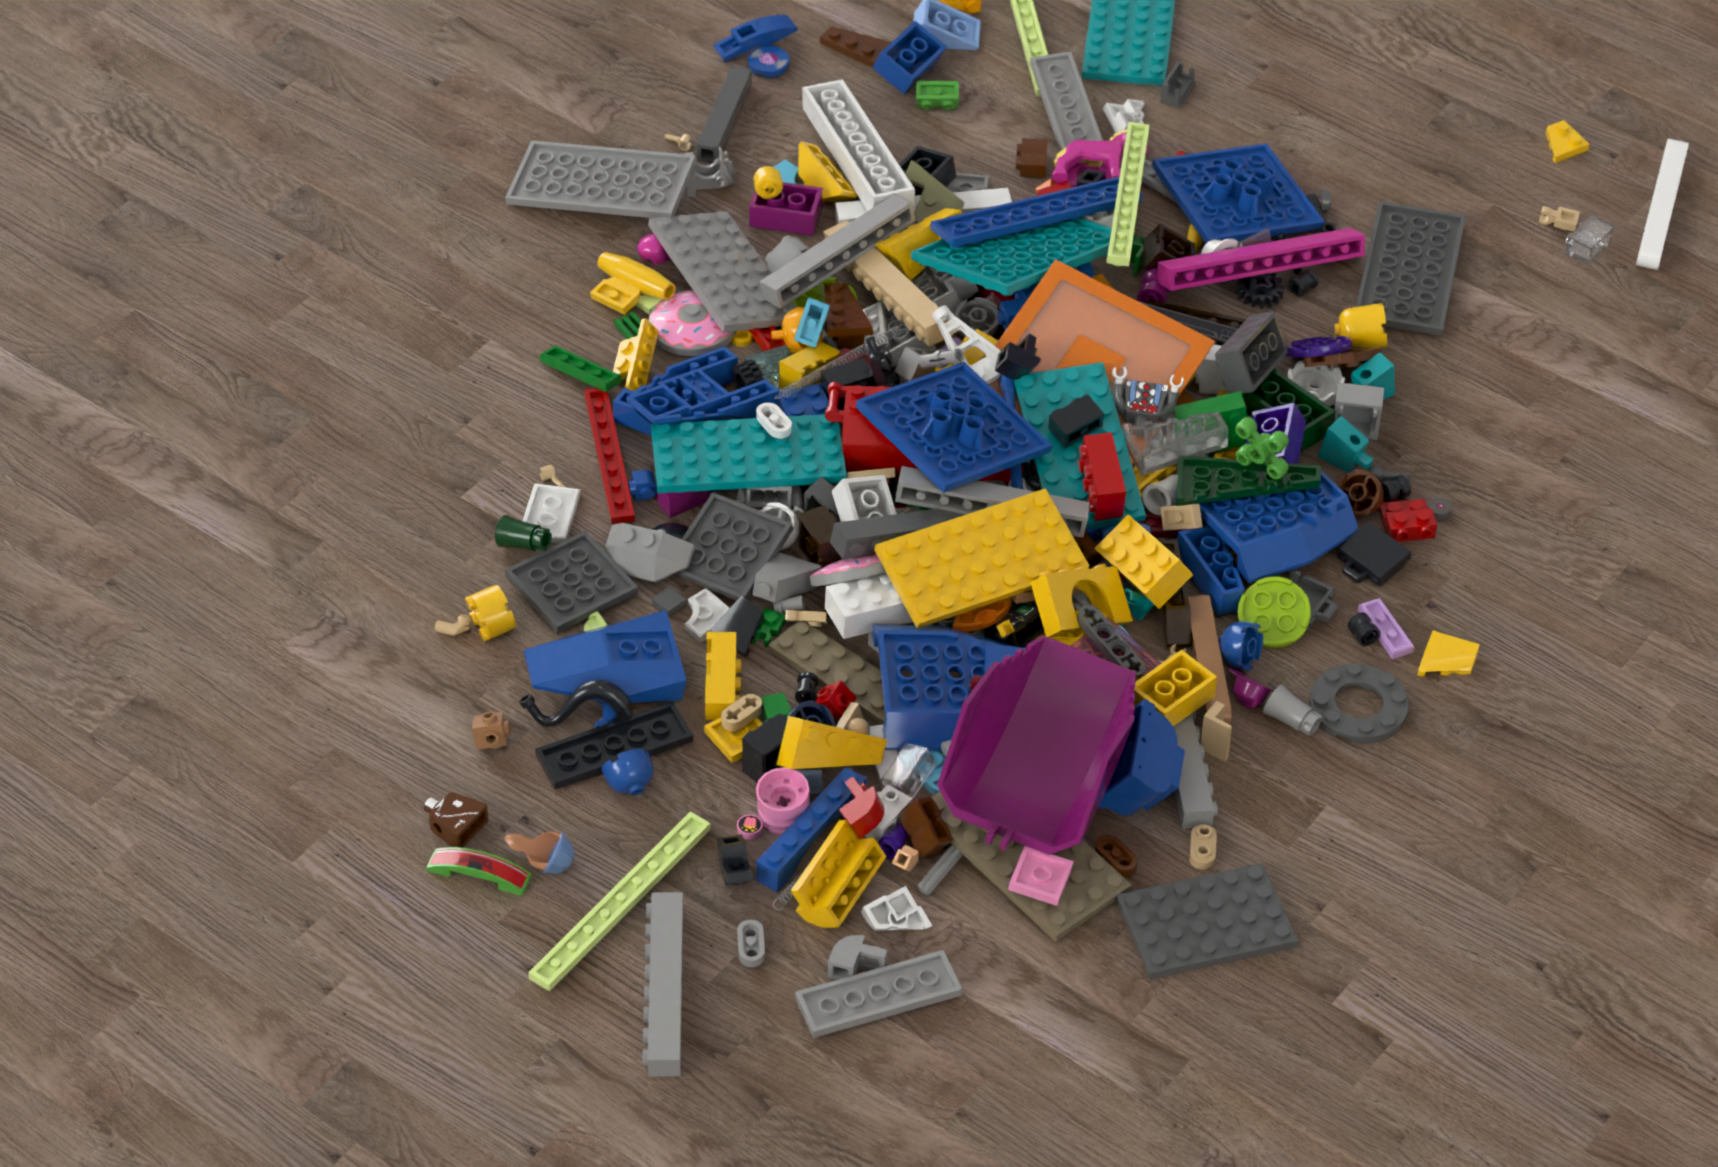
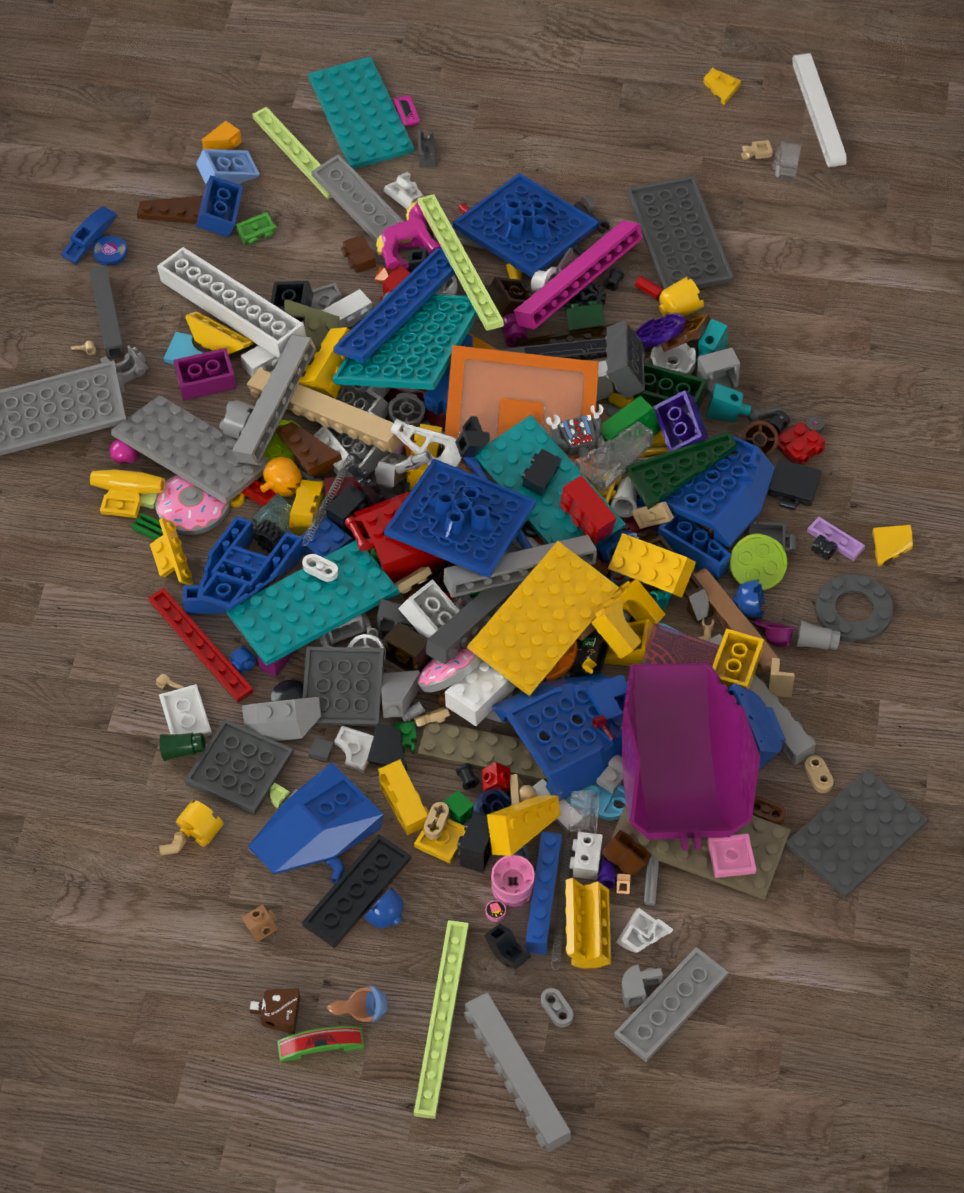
camera: 25 degrees left, 10 degrees up
black animal [519,680,632,727] -> none
green tile [540,345,622,392] -> none
yellow head [753,166,783,199] -> none
medium azure slope [794,298,830,348] -> none
brick [839,777,885,839] -> none
dark grey beam [1077,605,1146,682] -> none
bright green gear [1235,417,1289,480] -> none
none -> dark pink slope [393,95,420,128]
none -> dark green brick [566,301,605,330]
none -> red cylinder [635,276,664,300]

